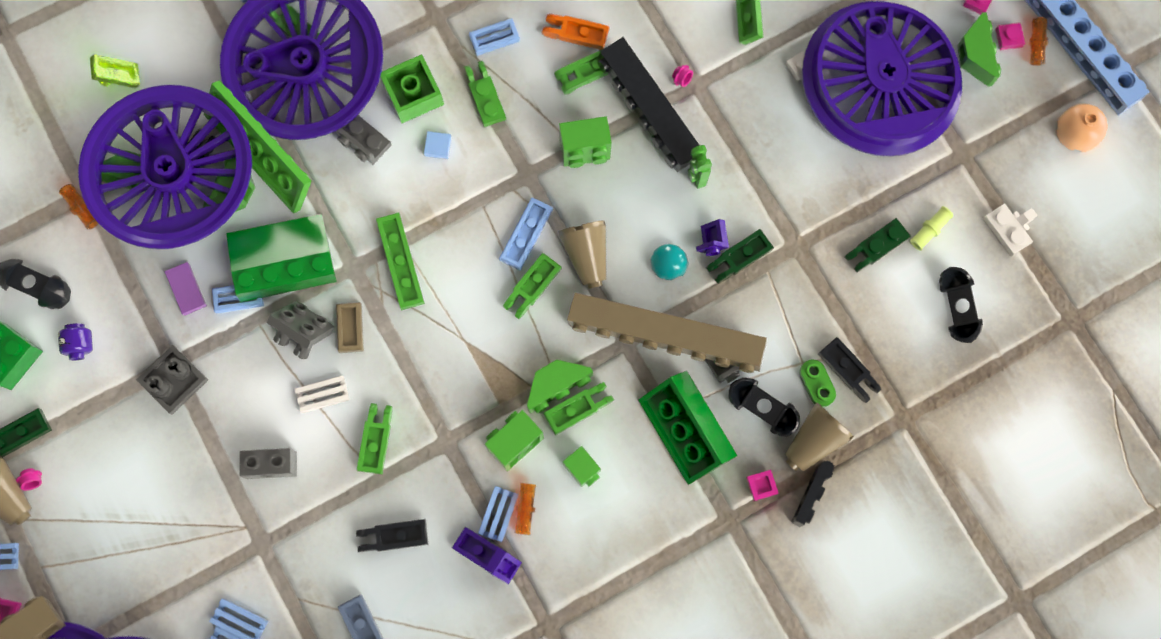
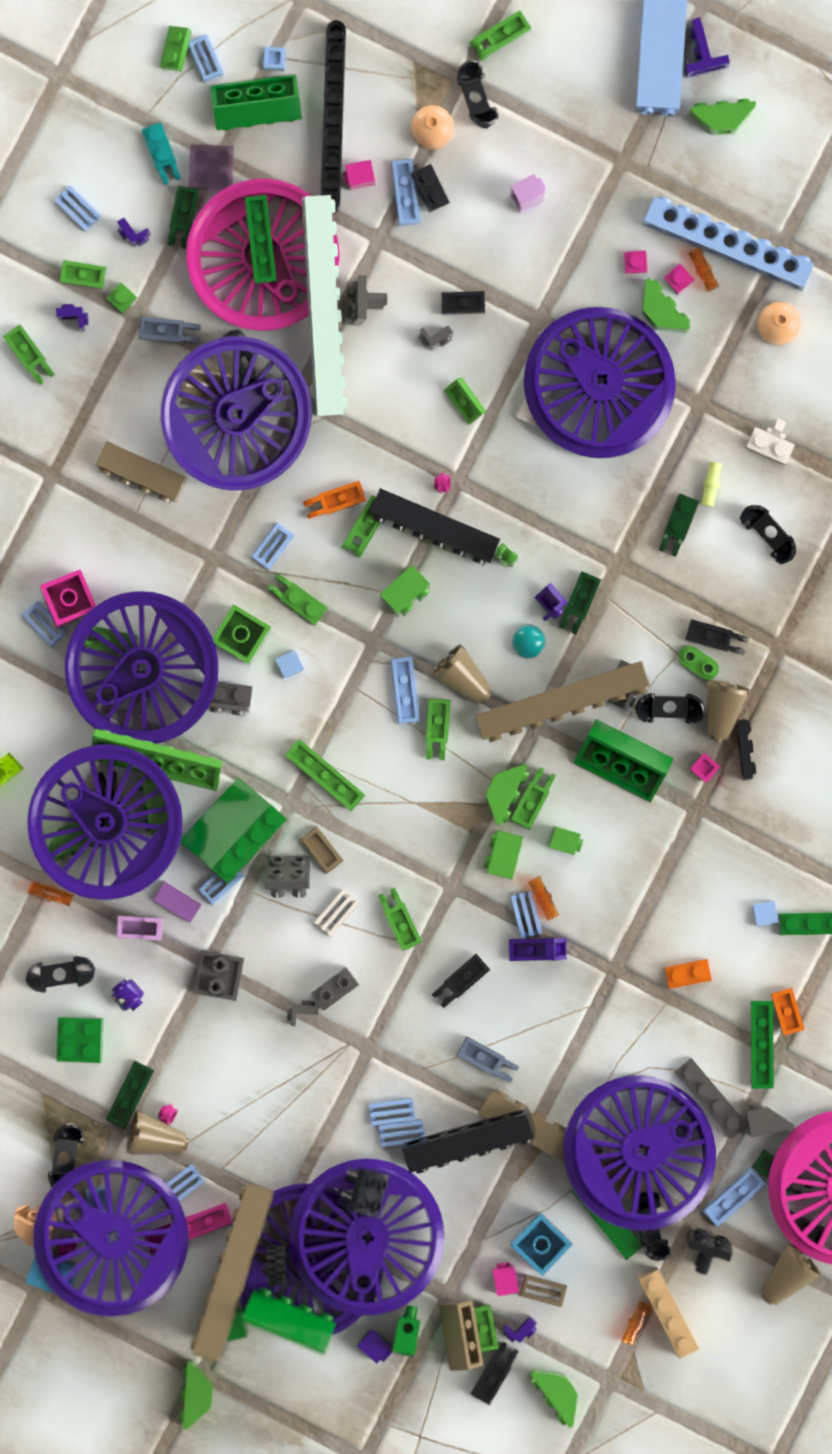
camera: 30 degrees left, 10 degrees up
none -> lavender brick [117,916,164,940]
none -> dark grey bracket [287,1000,319,1026]

